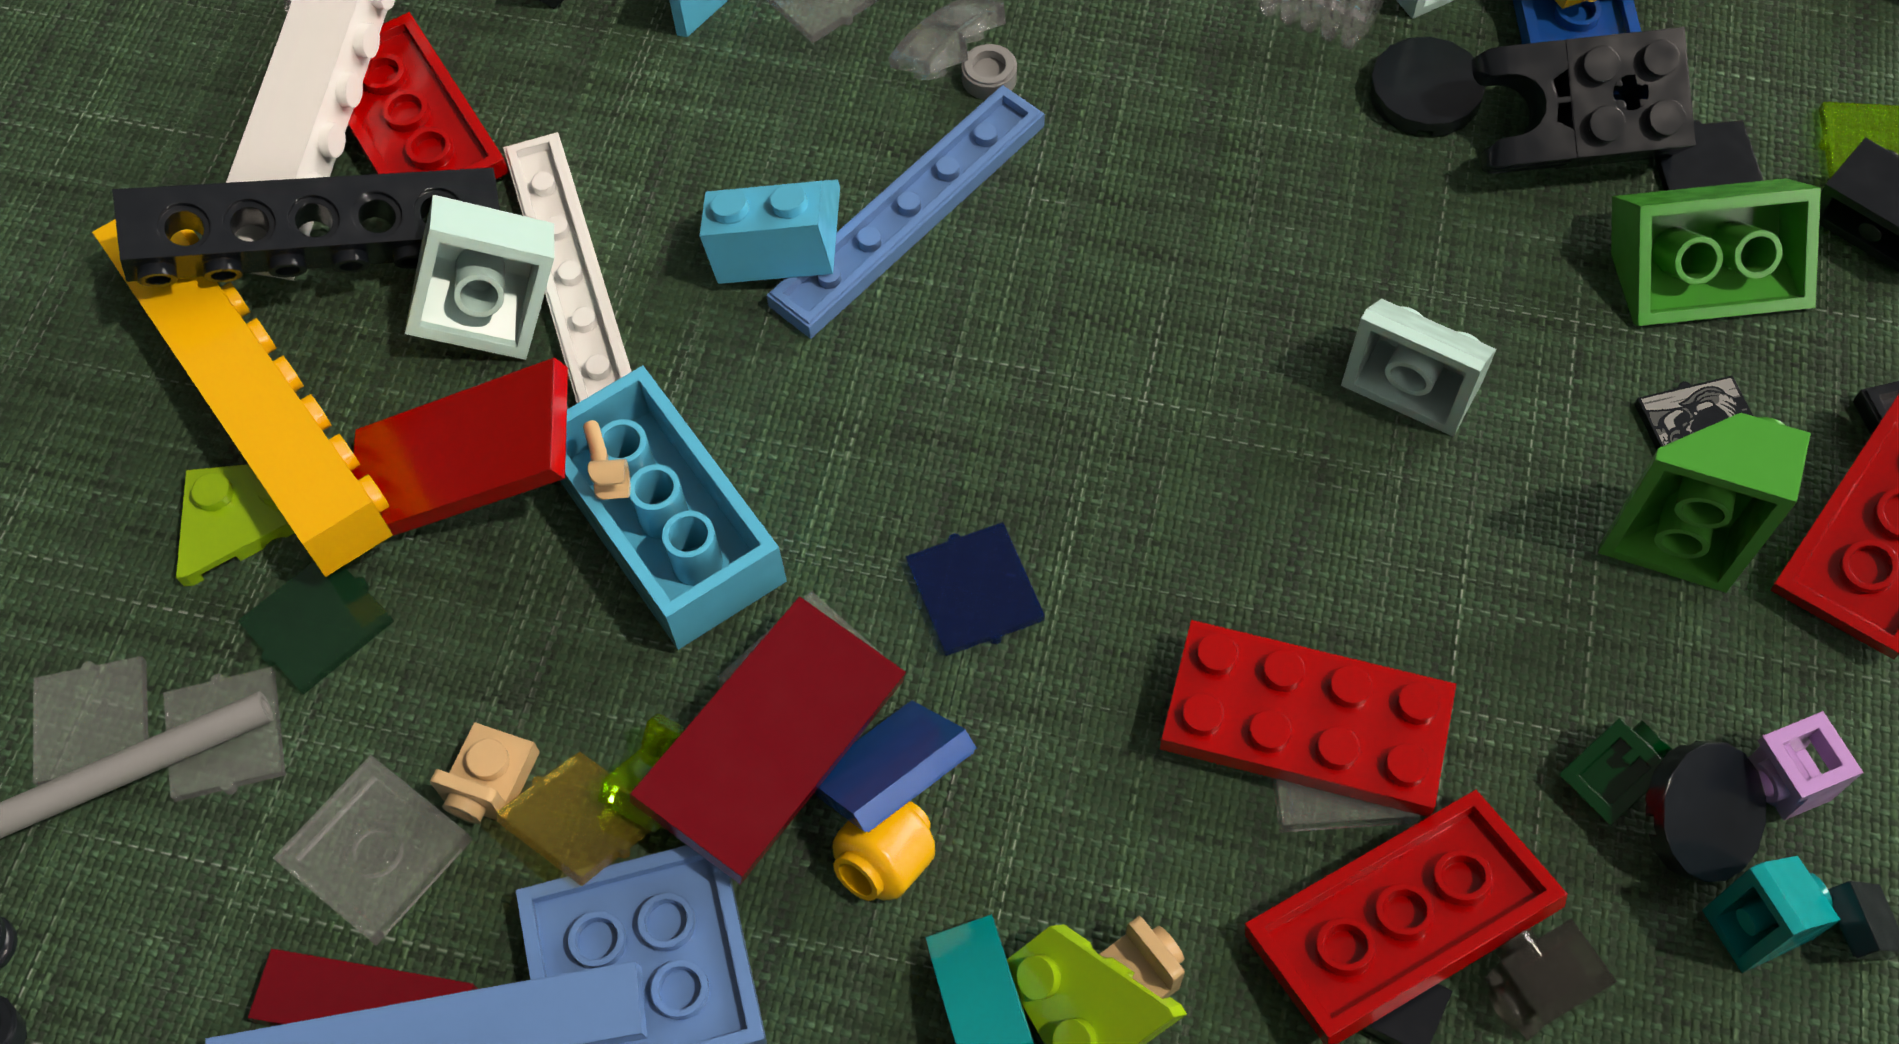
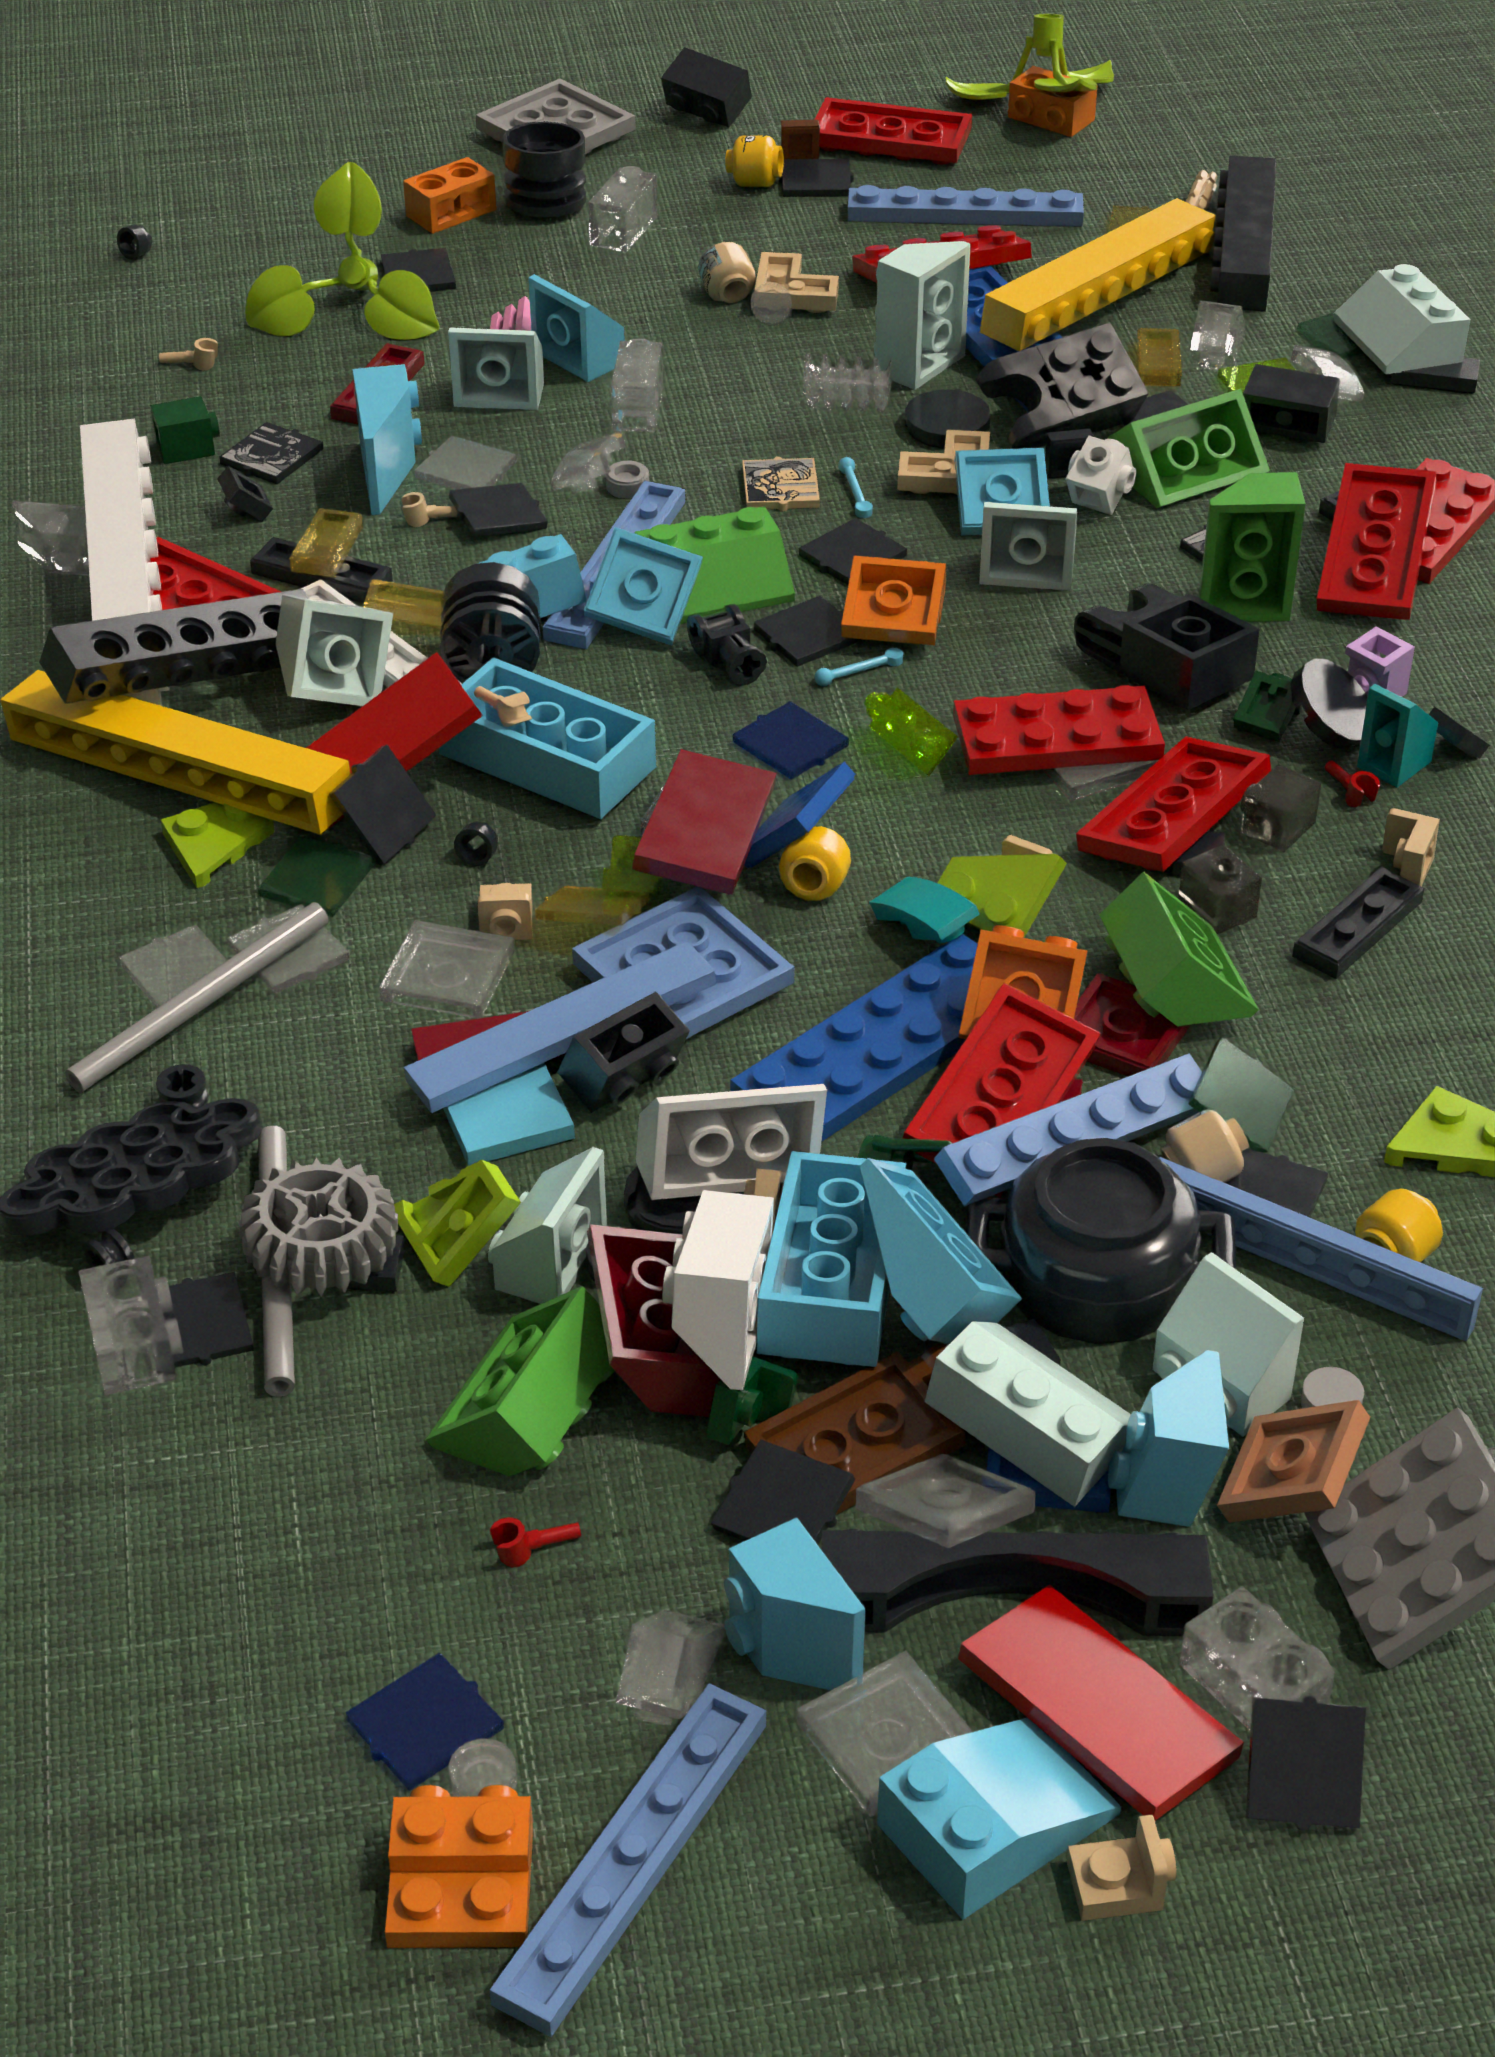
camera: 25 degrees left, 20 degrees down
none -> black tile [250,537,393,605]
none -> clear yellow tile [290,508,363,577]
none -> black piece [329,745,436,865]
none -> clear yellow tile [364,579,444,628]
none -> tan hand [401,492,457,527]
none -> black wheel [439,562,540,683]
none -> black piece [449,483,548,537]
none -> black hinge [454,821,498,866]
none -> medium azure tile [584,527,703,646]
none -> bright green slope [635,506,795,624]
none -> black connector [687,604,767,685]
none -> piece [742,457,820,511]
none -> black piece [754,595,864,667]
none -> black piece [799,518,907,585]
none -> medium azure hinge [814,648,903,686]
none -> medium azure hinge [838,457,873,518]
none -> orange plate [841,556,946,646]
none -> clear neon green hinge [864,687,958,776]
none -> tan plate [897,430,990,495]
none -> medium azure tile [954,448,1050,536]
none -> black tile [1045,428,1094,478]
none -> white brick [1066,436,1136,515]
none -> black brick [1074,583,1259,710]
none -> clear yellow tile [1136,328,1182,386]
none -> clear slope [1190,300,1246,370]
none -> red hand [1325,761,1380,807]

